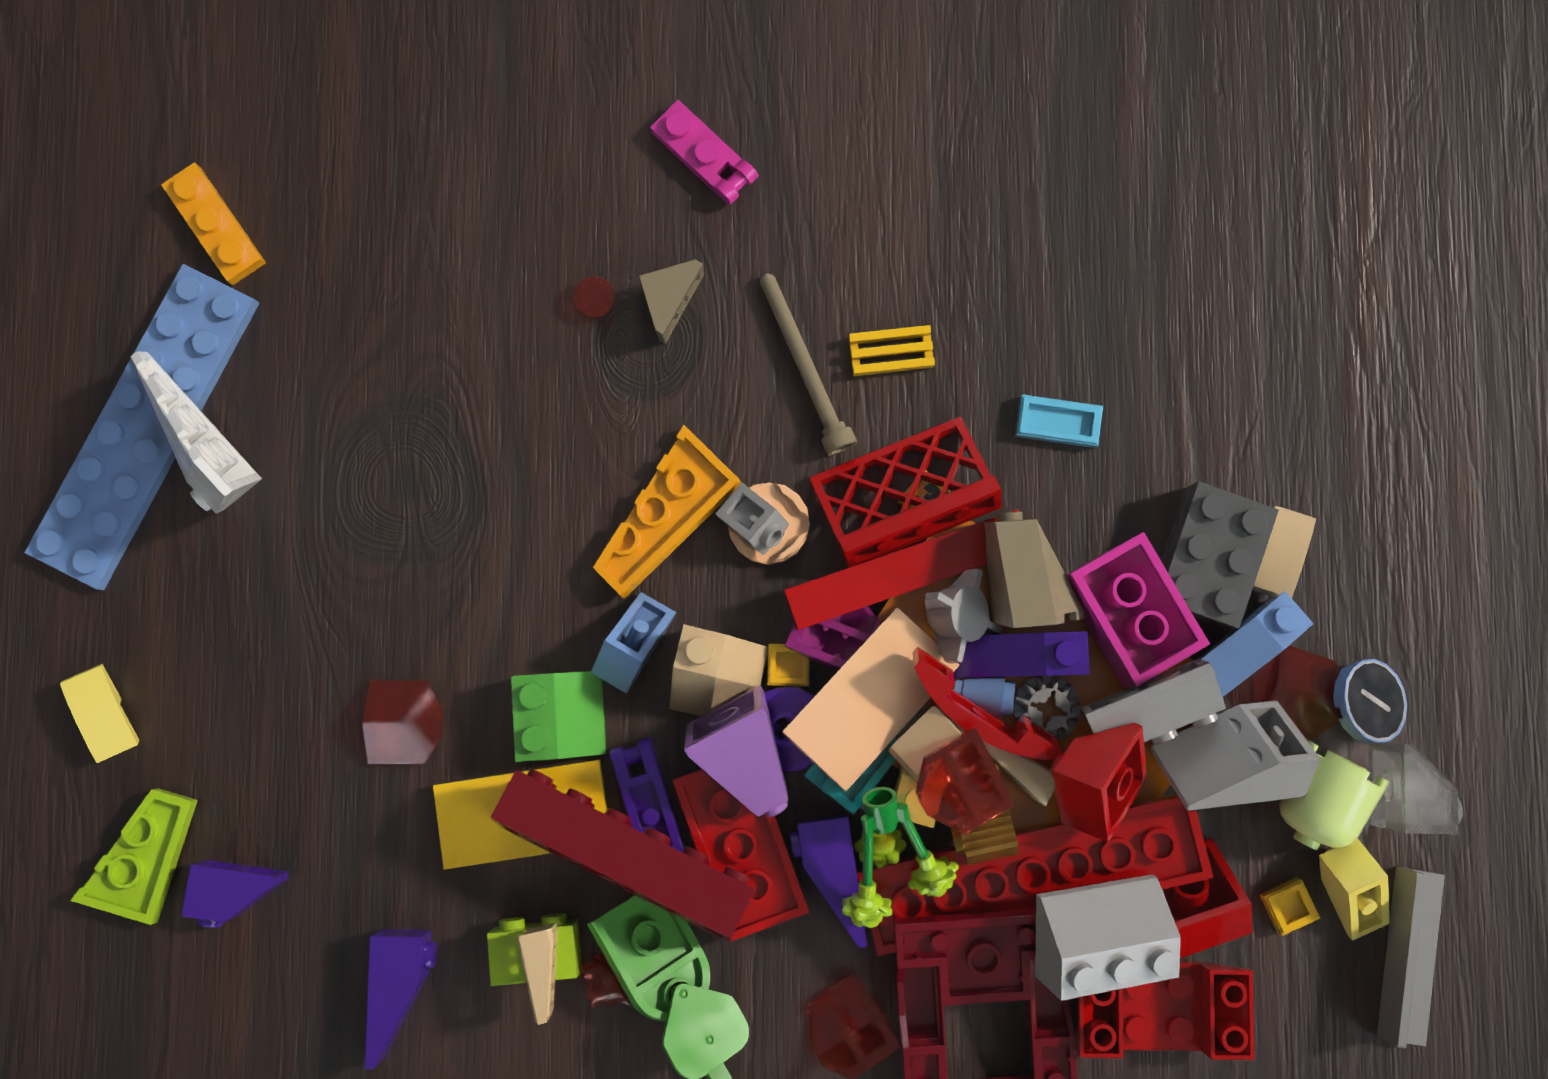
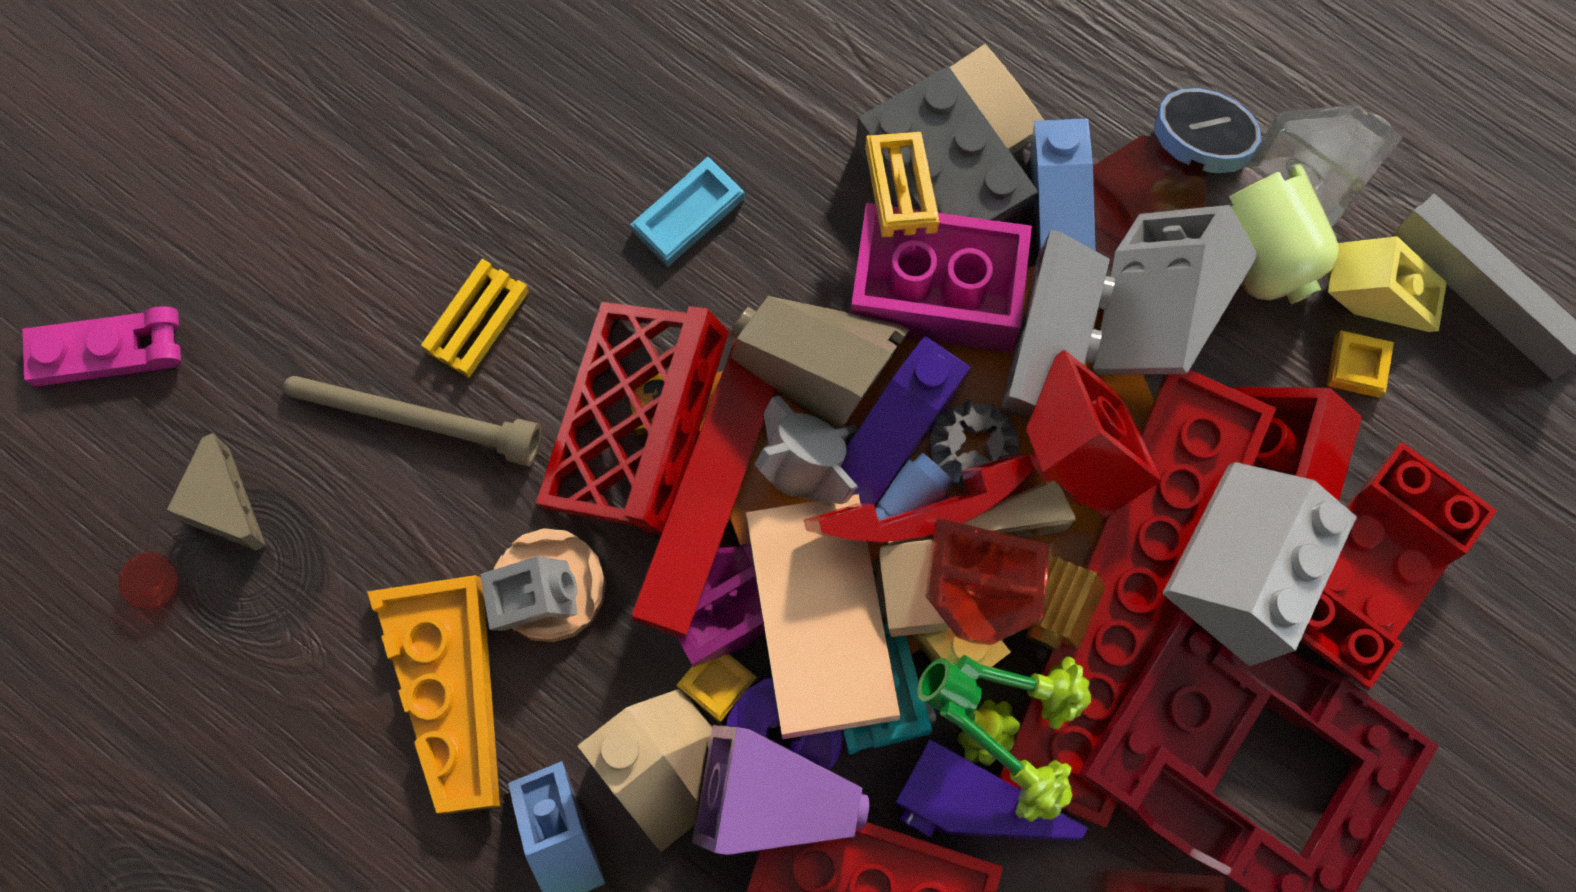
camera: 55 degrees left, 10 degrees down
none -> yellow tile [865,132,939,238]

